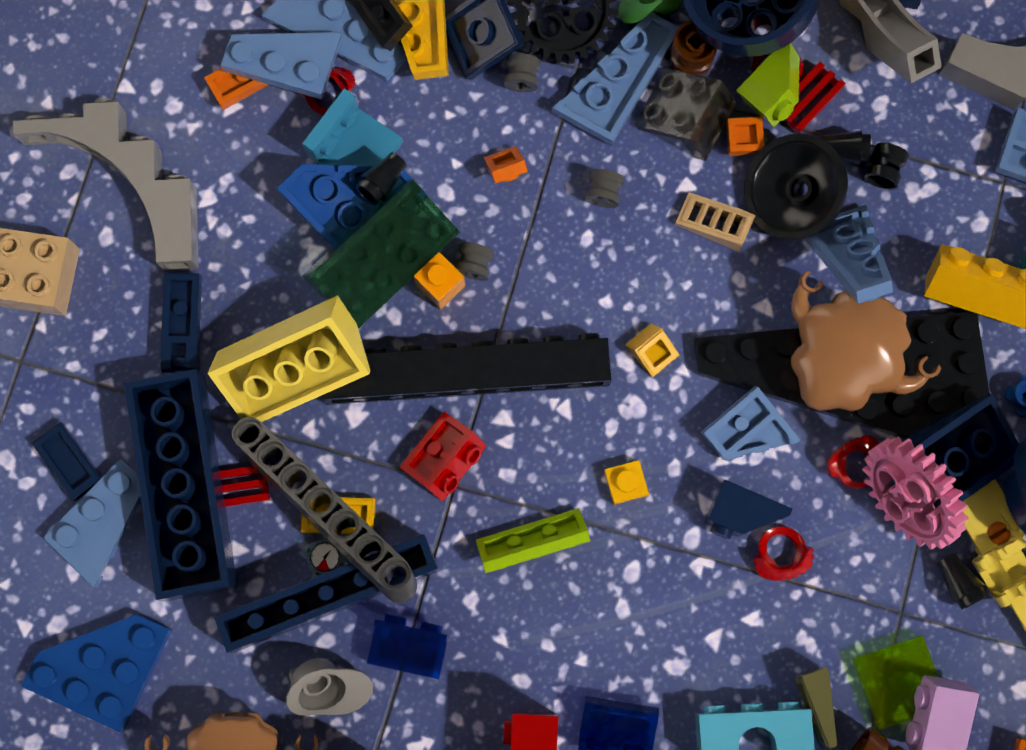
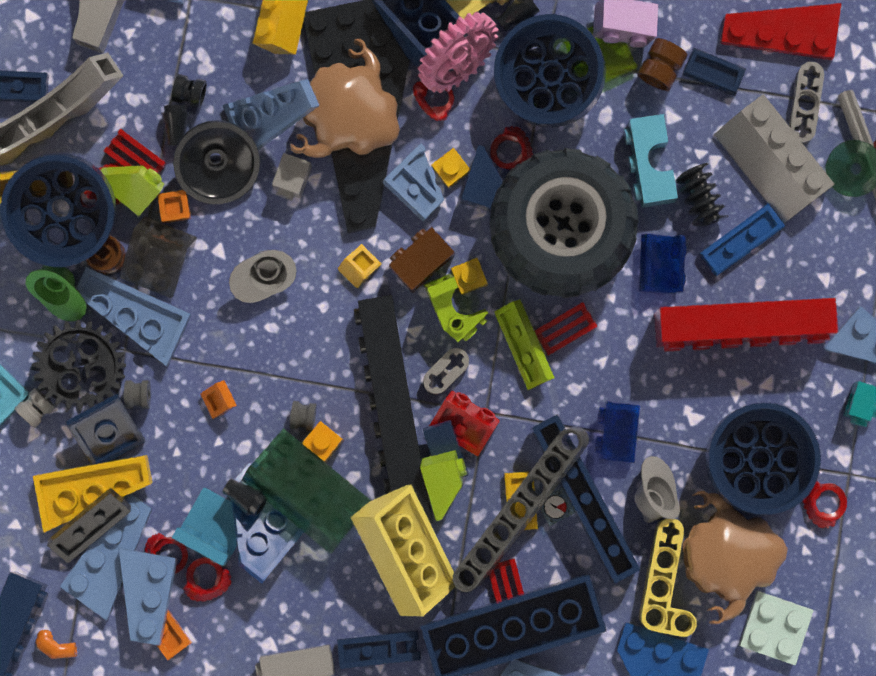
camera: 95 degrees left, 5 degrees up
dark grey wheel [585,169,625,208] -> none
tan slope [675,192,756,252] -> none
olive slope [794,667,837,749] -> none
none -> red piece [183,557,231,602]
none -> light grey piece [229,250,297,303]
none -> light grey brick [272,153,312,200]
none -> reddish brown brick [389,227,455,293]
none -> lime slope [420,450,467,521]
none -> lime tile [423,273,488,342]
none -> light grey beam [423,348,469,395]
none -> dark blue tile [423,420,469,477]
none -> yellow plate [431,148,471,189]
none -> black wheel [489,148,639,298]
none -> dark blue wheel [494,14,606,128]
none -> red tile [534,302,598,356]
none -> light yellow beam [639,518,697,637]

